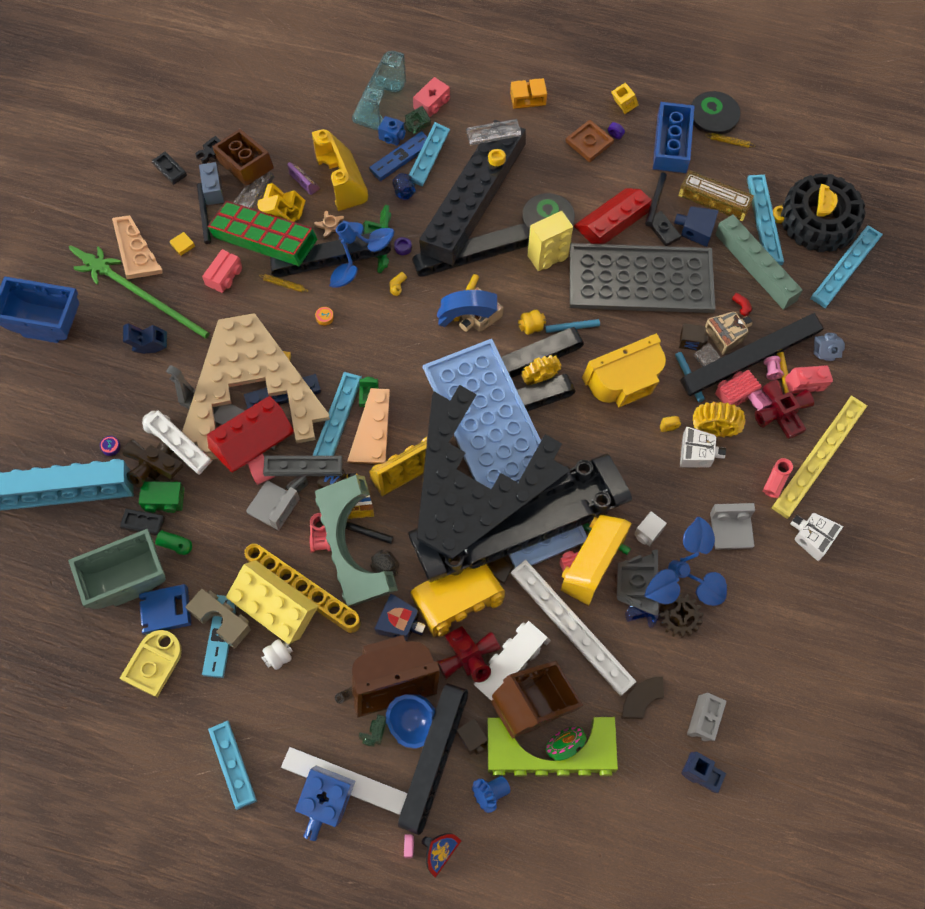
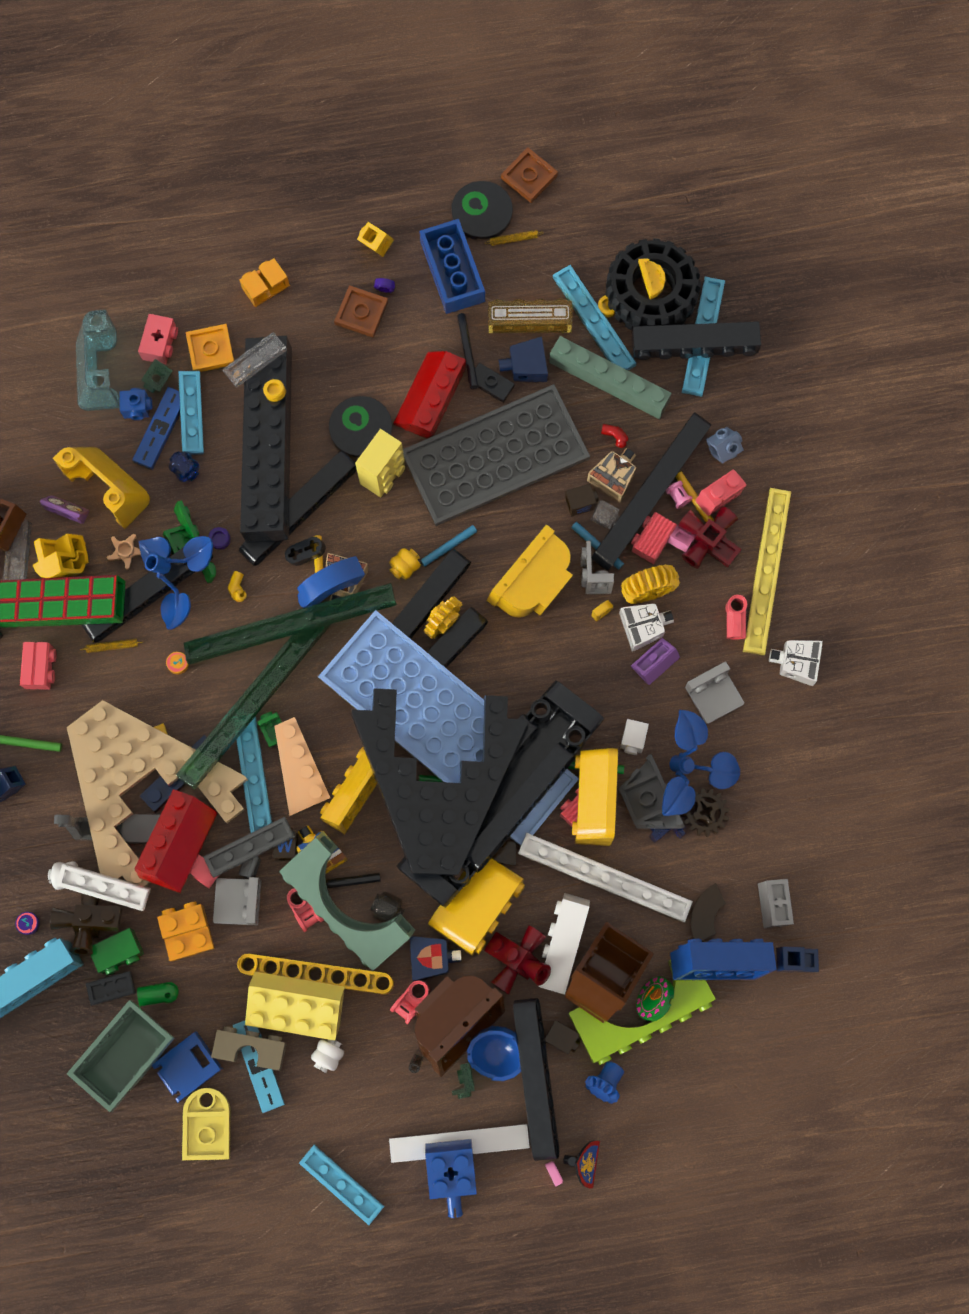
camera: 25 degrees left, 10 degrees up
none -> light orange plate [157,901,215,962]
none -> clear green plate [176,609,332,790]
none -> clear green plate [184,583,397,665]
none -> light orange plate [185,324,235,372]
none -> black beam [285,537,326,566]
none -> coral piece [390,981,430,1025]
none -> dark orange plate [501,147,558,203]
none -> light grey bracket [580,541,614,594]
none -> medium lavender slope [631,638,680,685]
none -> black brick [632,322,761,360]
none -> blue brick [670,939,777,980]

